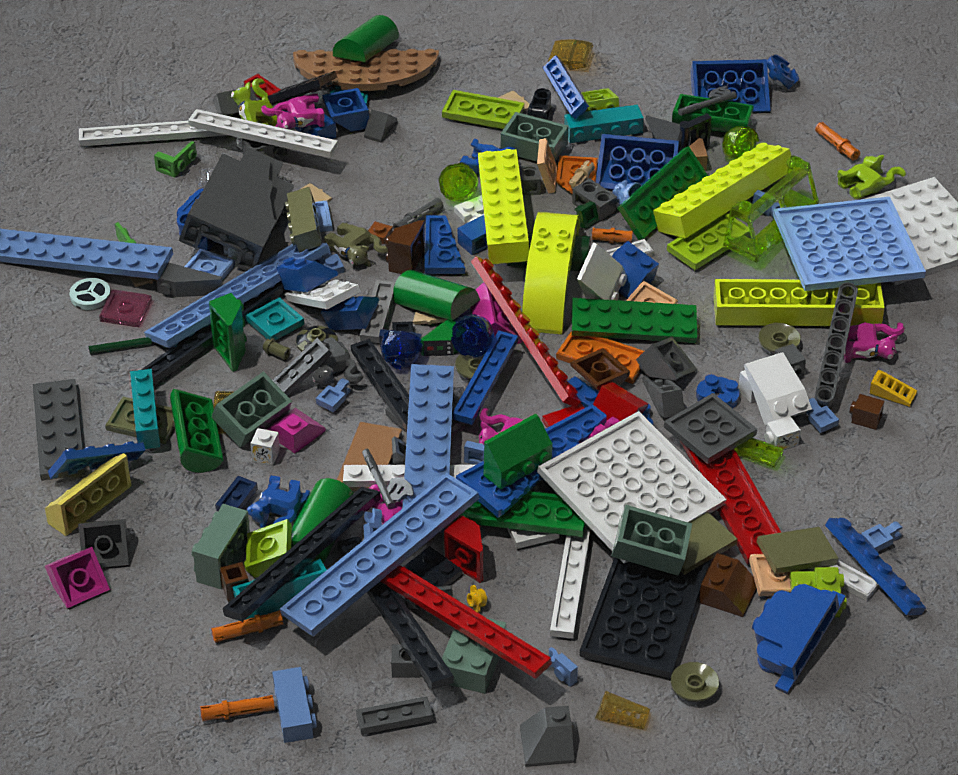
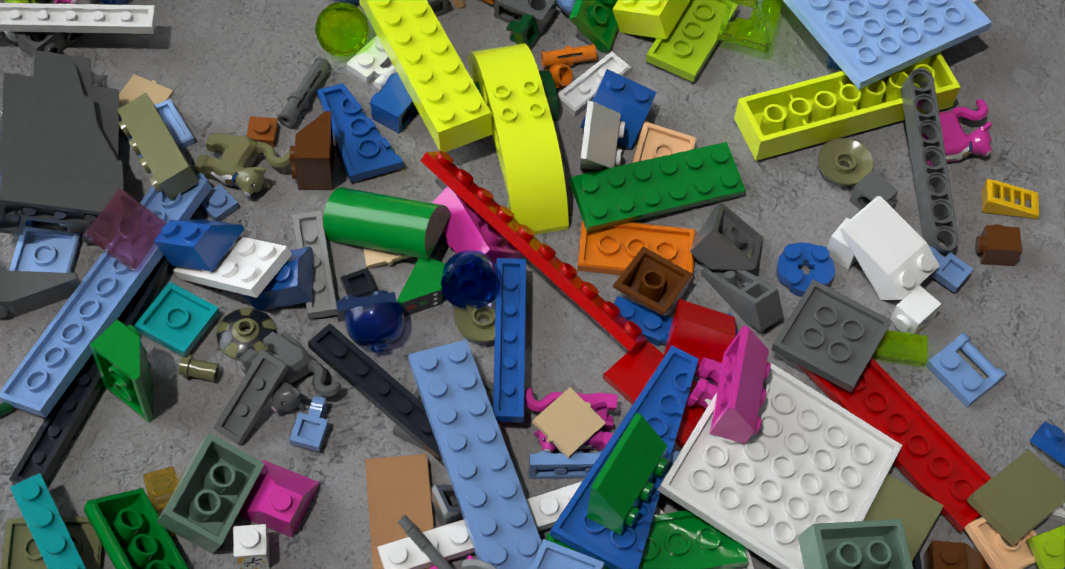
camera: 25 degrees left, 15 degrees up
none -> clear pink tile [84,188,167,271]
none -> tan piece [532,387,606,458]
none -> orange plate [549,62,573,89]
none -> dark pink slope [709,325,771,444]
none -> medium blue plate [926,332,1007,408]

